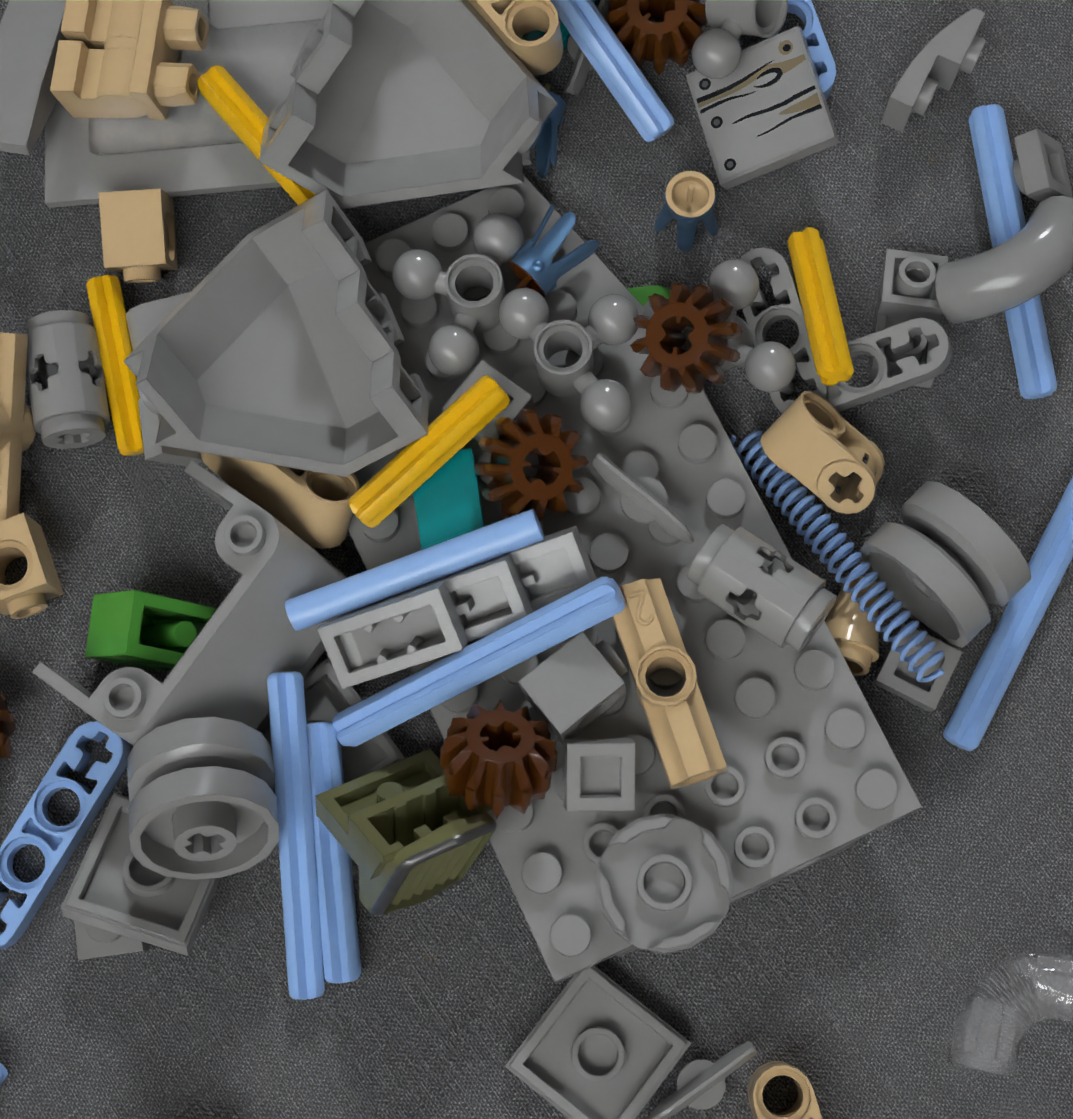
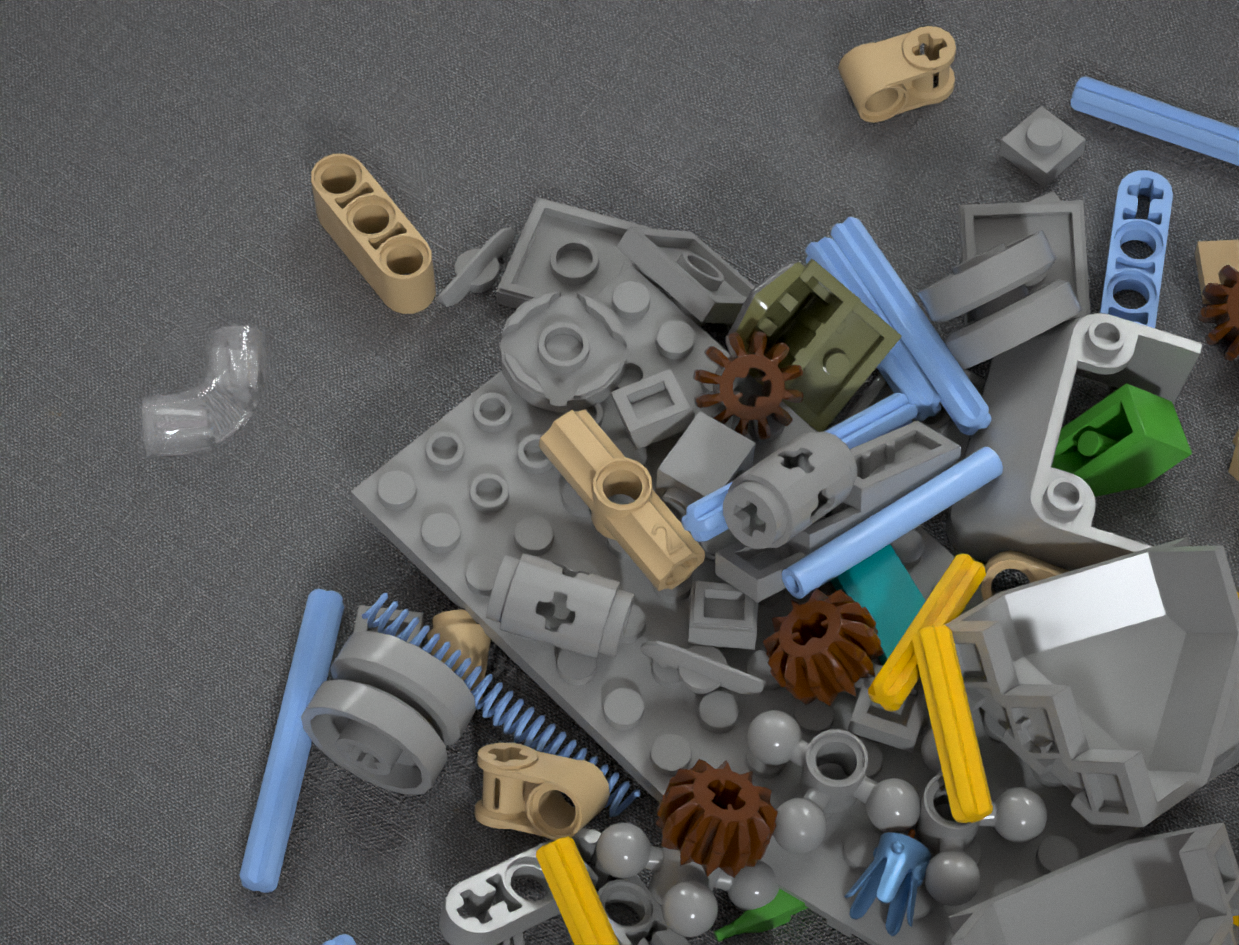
camera: 155 degrees right, 20 degrees down
none -> light grey plate [616,227,755,326]
none -> light grey tile [688,581,758,650]
none -> light grey piece [723,432,857,549]
none -> yellow axle [912,625,993,823]
none -> light grey plate [999,106,1086,187]

